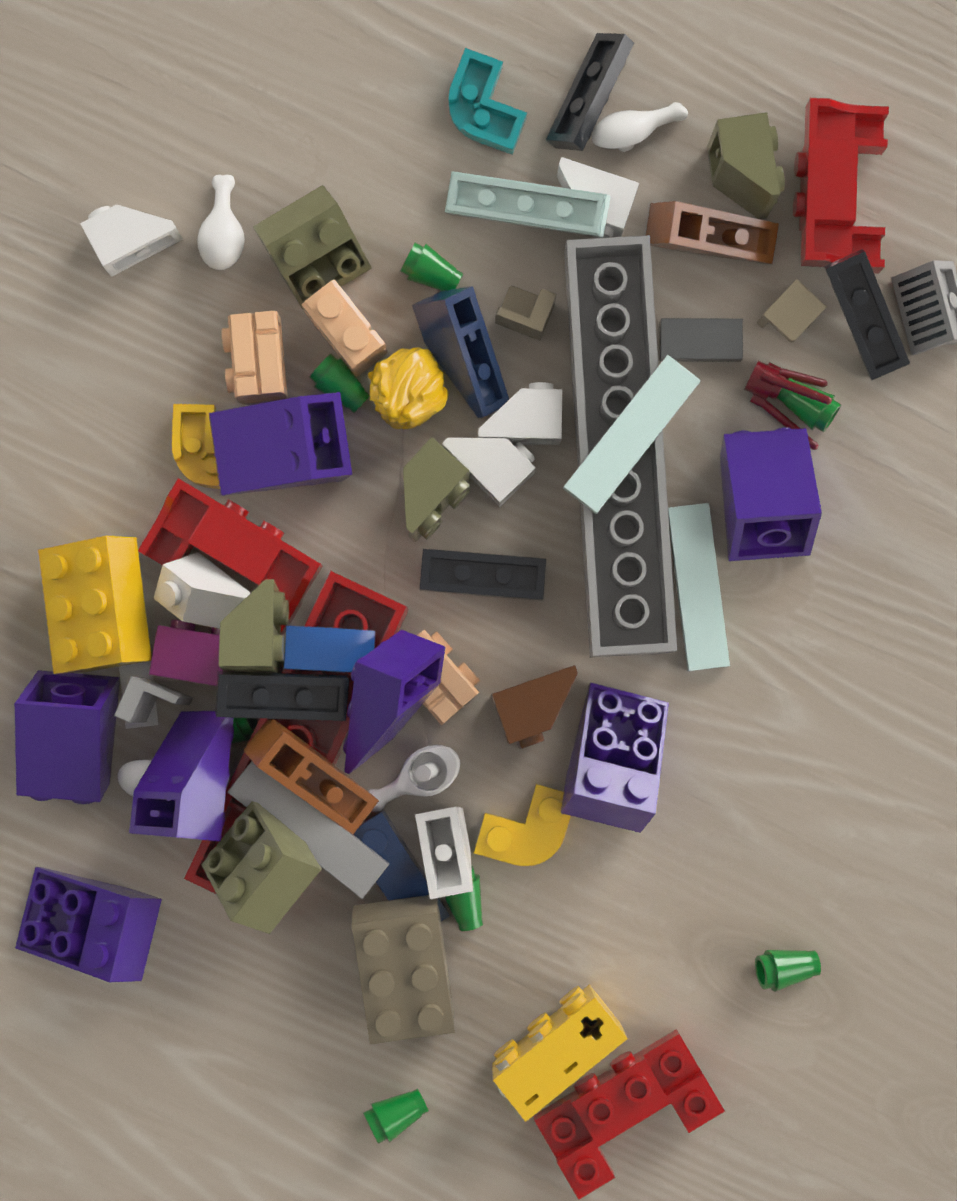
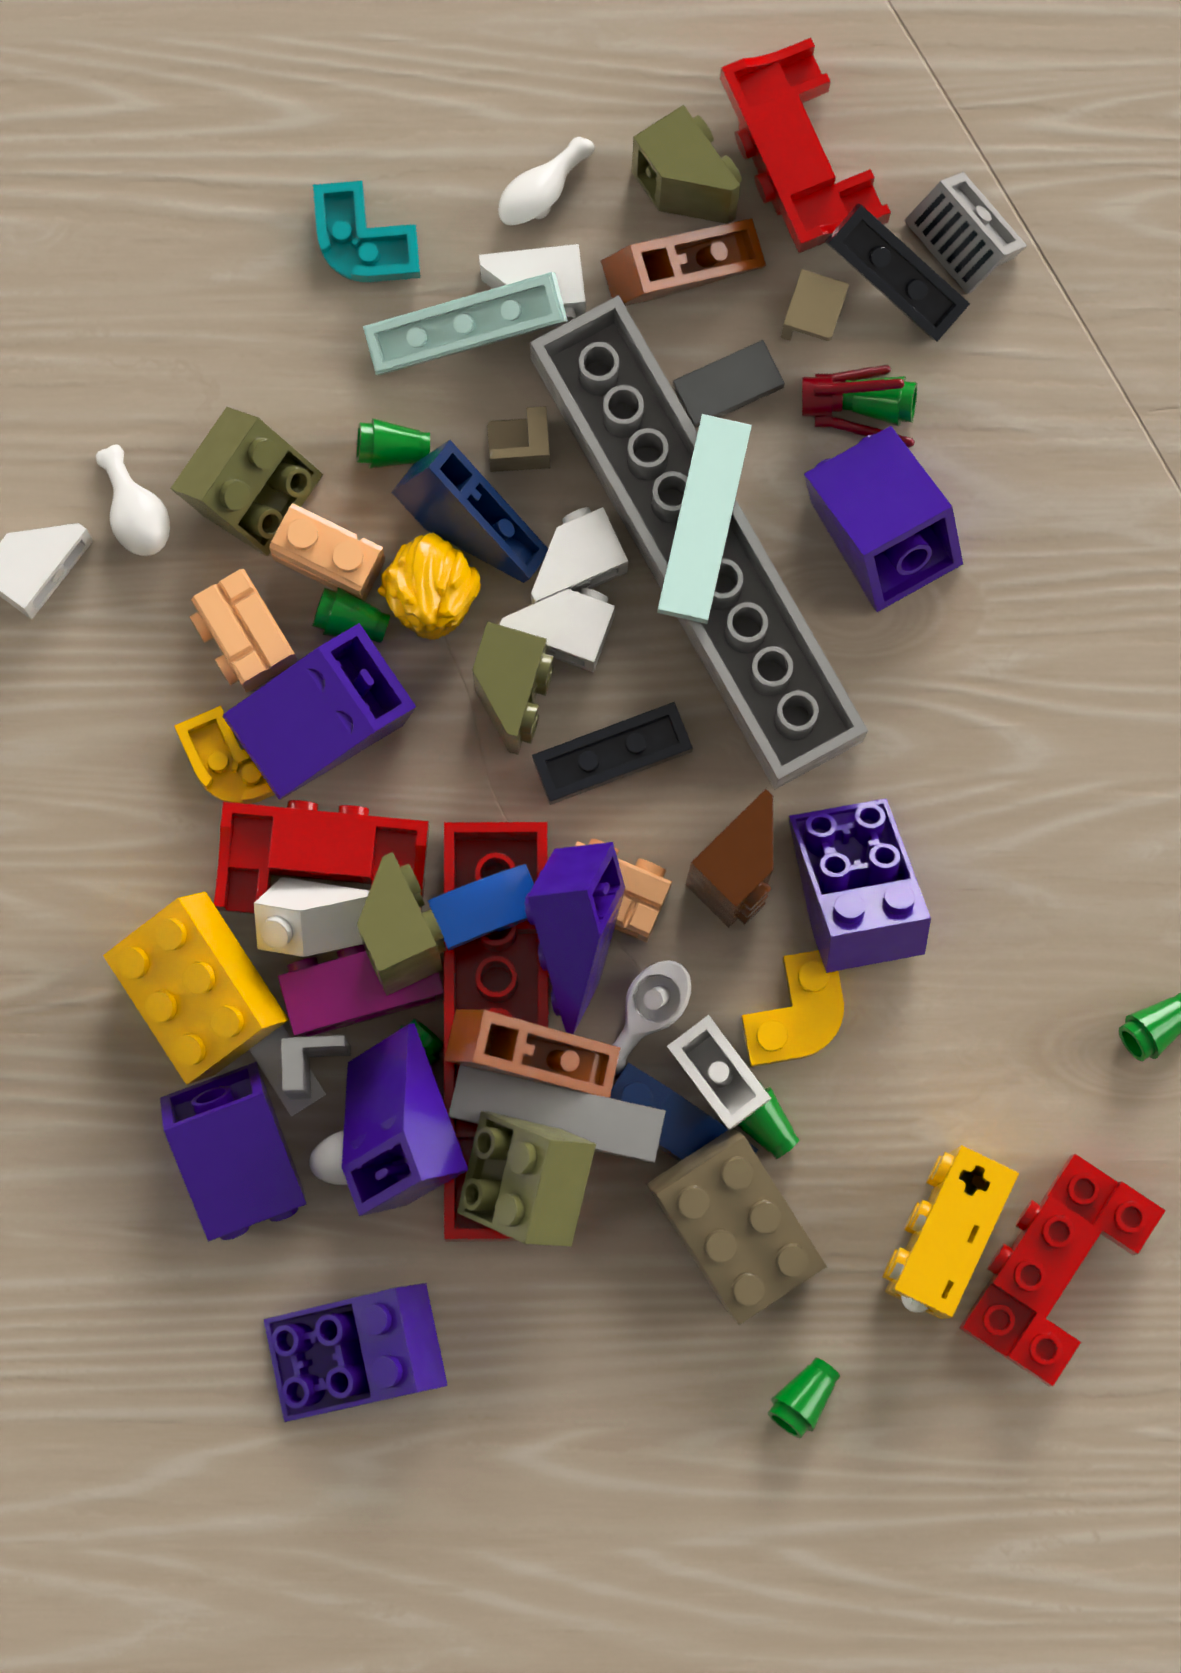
camera: 30 degrees left, 5 degrees down
black plate [215,671,349,721] -> none
black plate [546,33,634,151] -> none
light aqua tile [668,503,730,671] -> none

